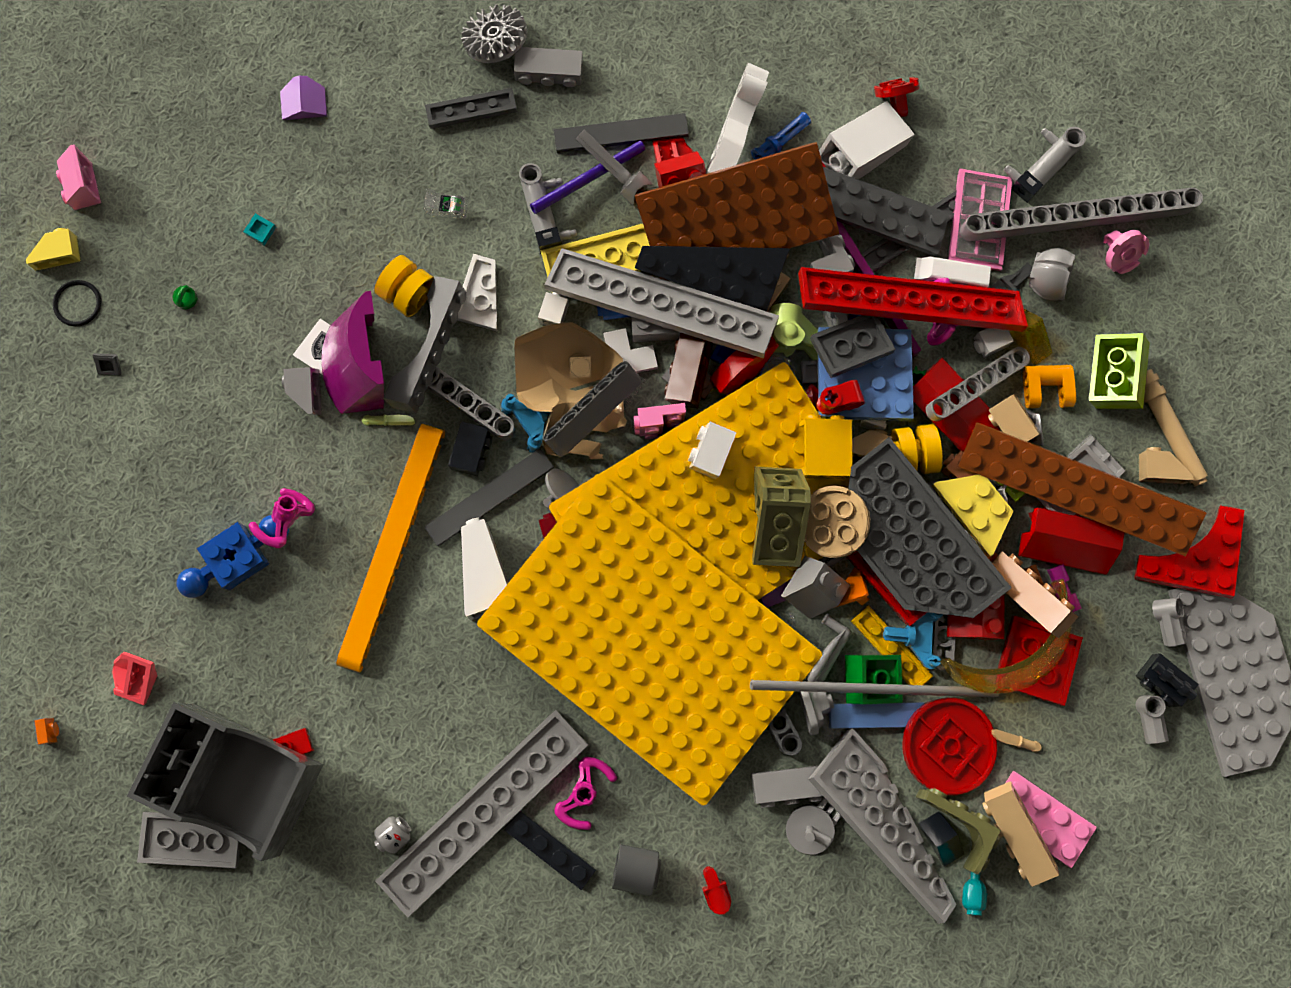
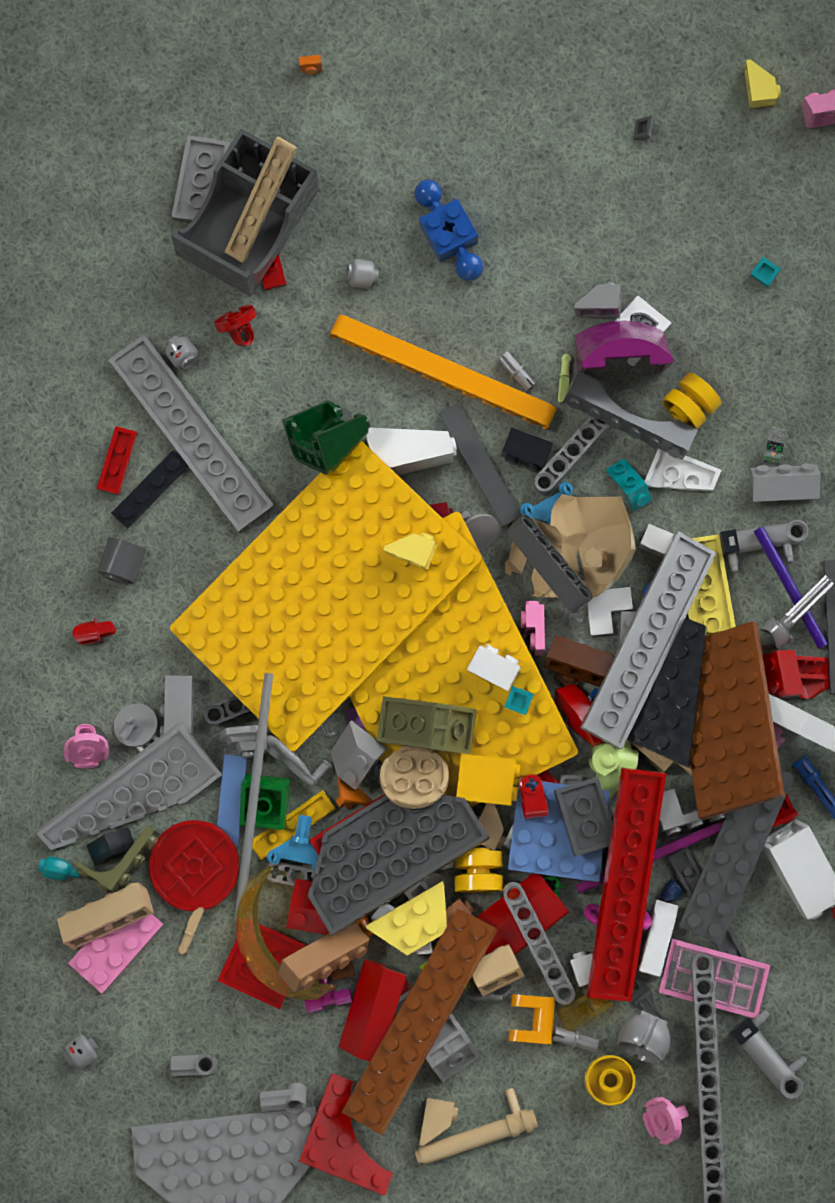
camera: 105 degrees right, 0 degrees up
black tyre [53,280,101,326] -> none
coral slope [112,652,157,705] -> none
green tile [172,285,198,310] -> none
dark pink piece [248,488,315,548] -> none
dark pink piece [554,756,617,830] -> none
lime brick [1089,333,1150,409] -> none
black brick [1136,653,1199,707] -> none
none -> bright pink tile [63,724,109,769]
none -> light grey head [63,1035,98,1070]
none -> red plate [97,426,138,496]
none -> red tile [214,305,257,346]
none -> tan tile [225,137,297,263]
none -> dark green windscreen [282,400,370,475]
none -> light grey head [345,259,378,289]
none -> light yellow slope [383,532,438,570]
none -> light grey axle [499,352,536,392]
none -> teal plate [504,686,534,715]
none -> light grey axle [552,1026,599,1052]
none -> yellow wheel [584,1055,635,1105]
none -> teal bracket [606,459,652,511]
none -> dark blue hose [660,878,685,903]
none -> light grey brick [750,463,821,502]

